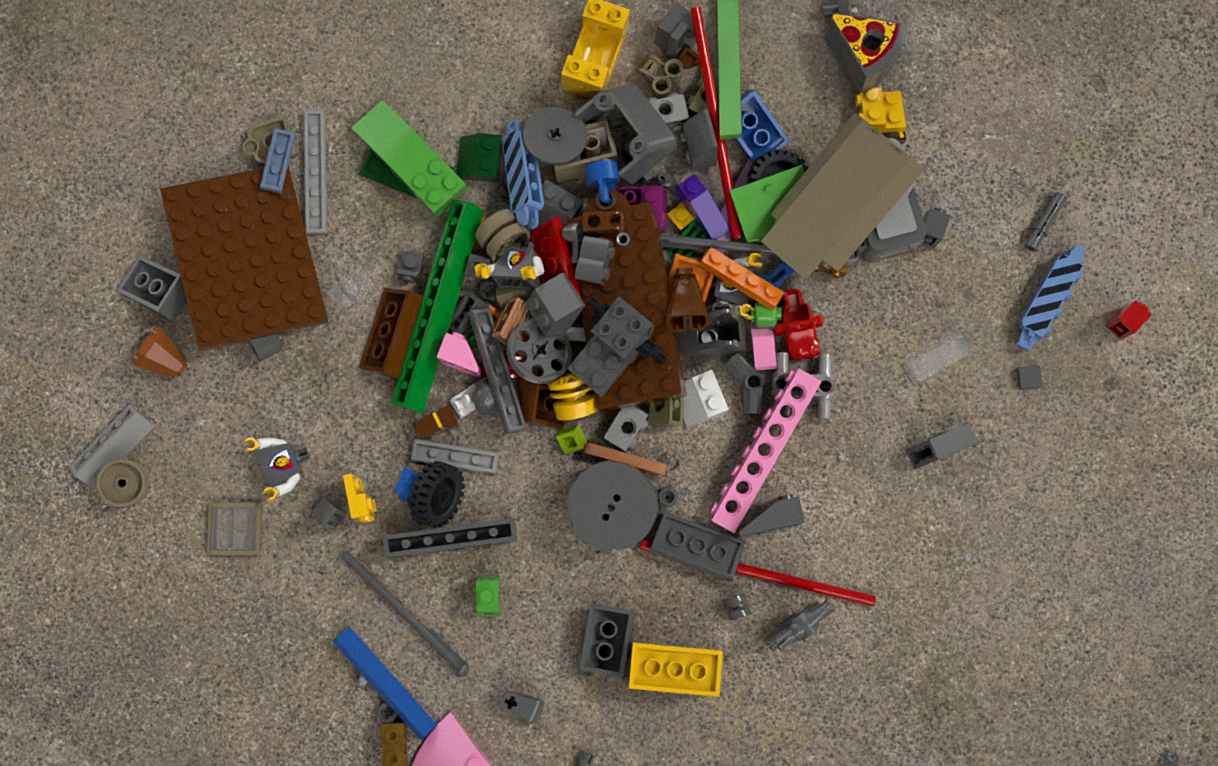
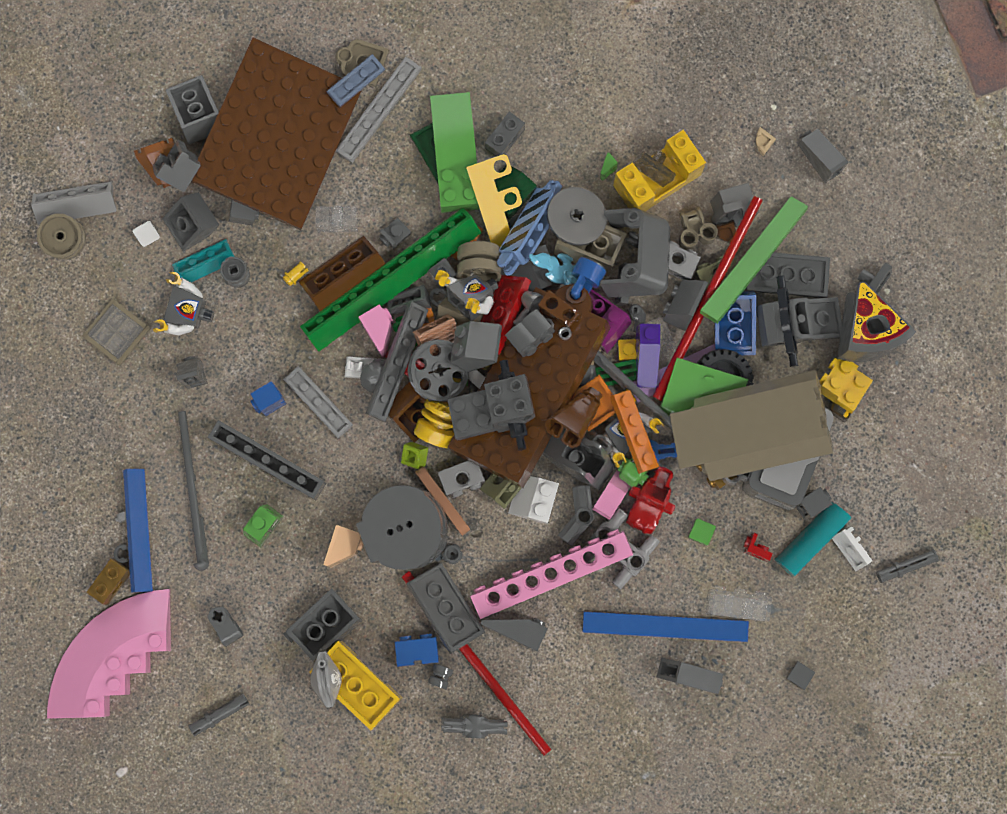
camera: 40 degrees right, 0 degrees up
yellow plate [343,473,377,524] -> none
black wheel [408,461,465,528] -> none
reddish brown leg [416,406,460,439] -> none
medium blue hinge [1016,245,1085,351] -> none
red brick [1105,300,1152,340] -> none
none -> white slope [133,221,160,247]
none -> dark grey plate [152,139,201,192]
none -> dark grey slope [162,192,219,251]
none -> teal slope [172,239,235,282]
none -> dark grey wheel [220,257,250,288]
none -> yellow pin [282,261,309,287]
none -> light grey hat [310,651,342,708]
none -> light nougat slope [323,525,364,568]
none -> blue brick [395,634,439,667]
none -> yellow piece [466,154,522,247]
none -> dark grey brick [485,111,525,157]
none -> medium azure piece [529,253,577,285]
none -> blue tile [583,612,749,642]
none -> bright green slope [600,152,618,181]
none -> clear smoke tile [633,151,676,187]
none -> bright green piece [688,518,716,546]
none -> red bracket [743,532,773,562]
none -> dark grey plate [746,253,830,298]
none -> dark grey piece [756,275,842,367]
none -> teal brick [774,502,852,577]
none -> white plate [832,527,872,571]

